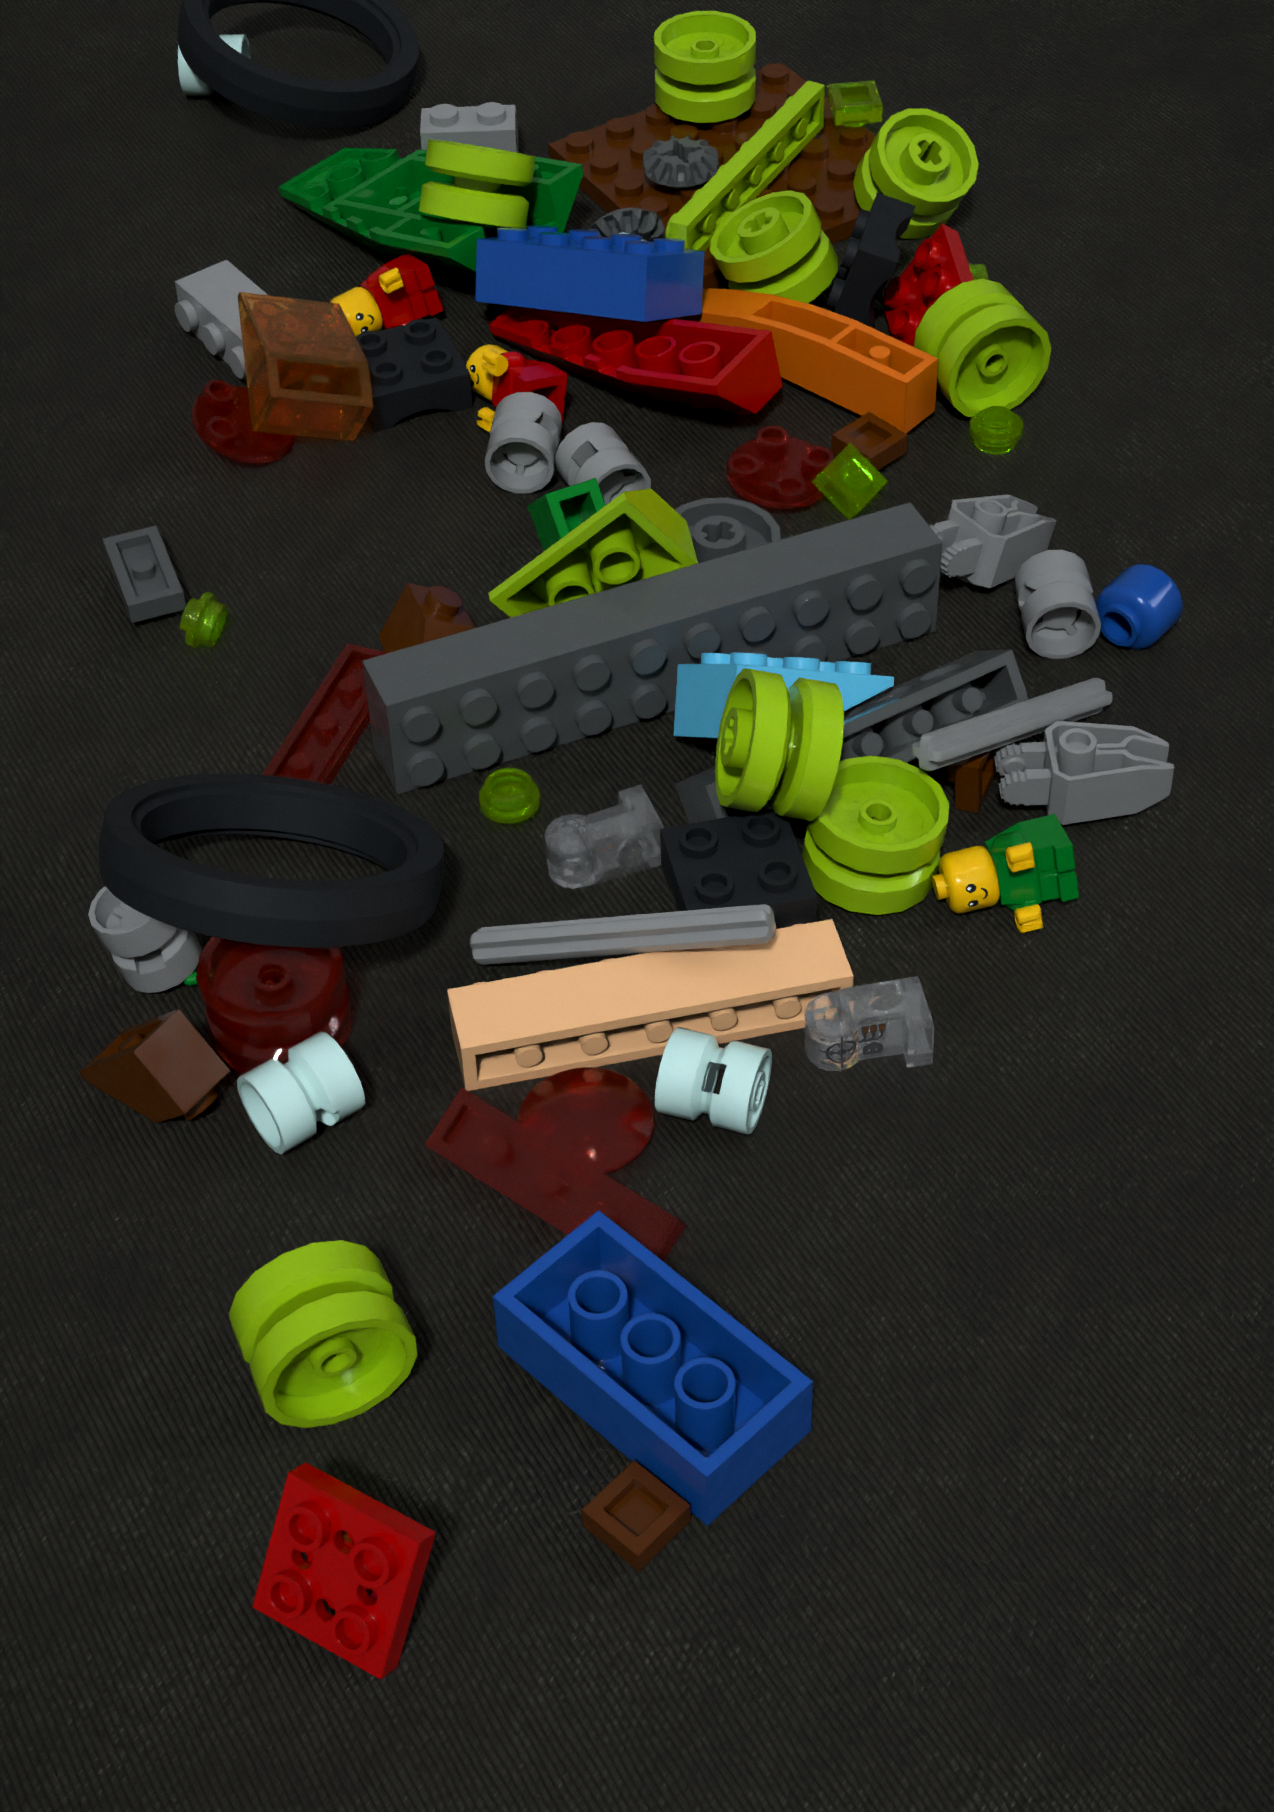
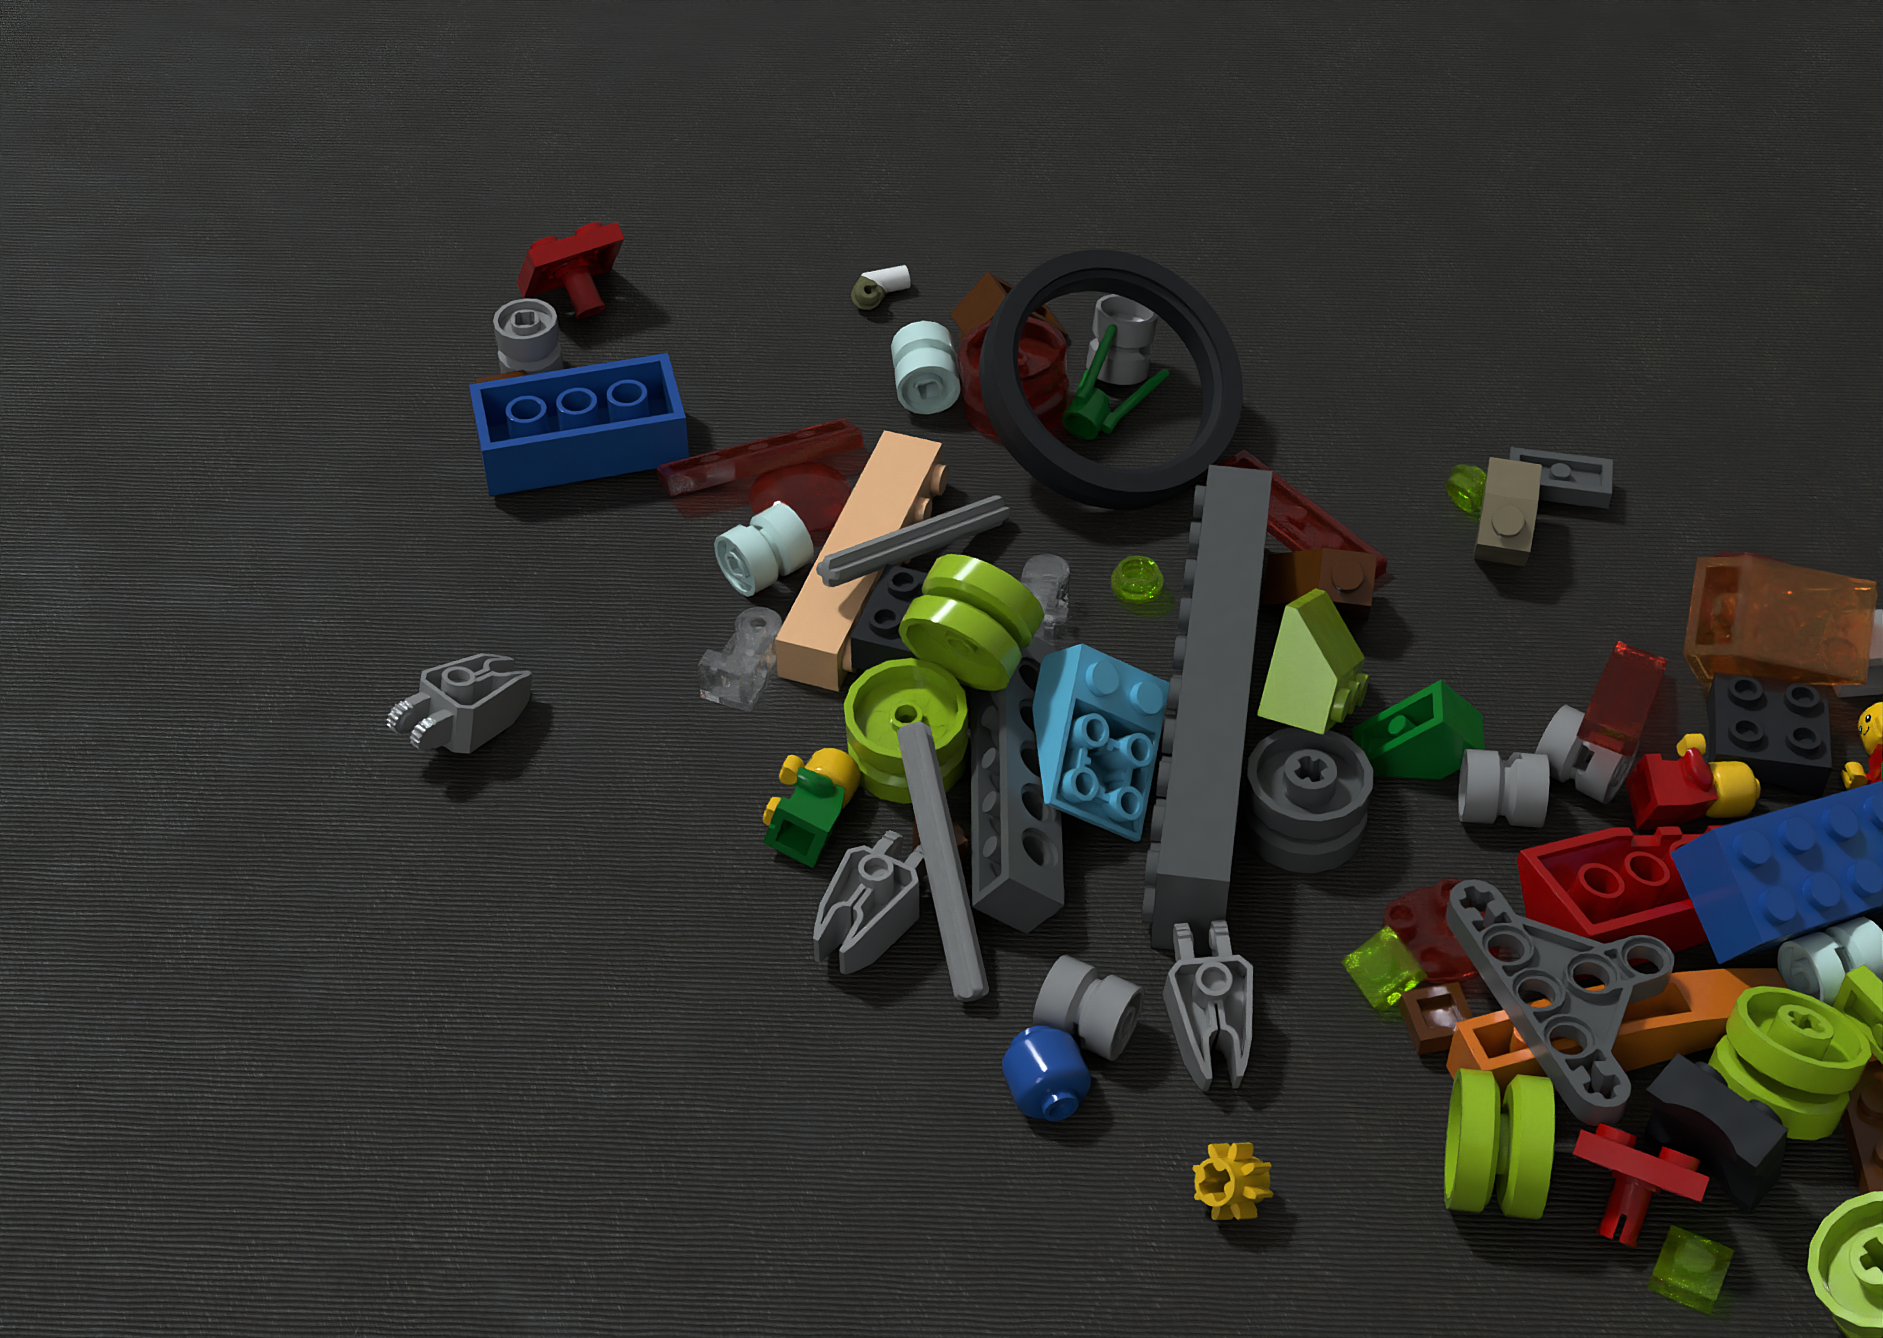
camera: 120 degrees right, 0 degrees up
lime wheel [229,1240,418,1428] -> none
clear neon green plate [969,406,1023,454] -> none
none -> light grey hinge [386,653,533,754]
none -> light grey wheel [493,298,564,375]
none -> arm [851,265,910,310]
none -> yellow gear [1192,1142,1273,1220]
none -> dark grey beam [1445,879,1674,1127]
none -> dark tan slope [1473,457,1542,567]
none -> clear red tile [1576,640,1668,757]

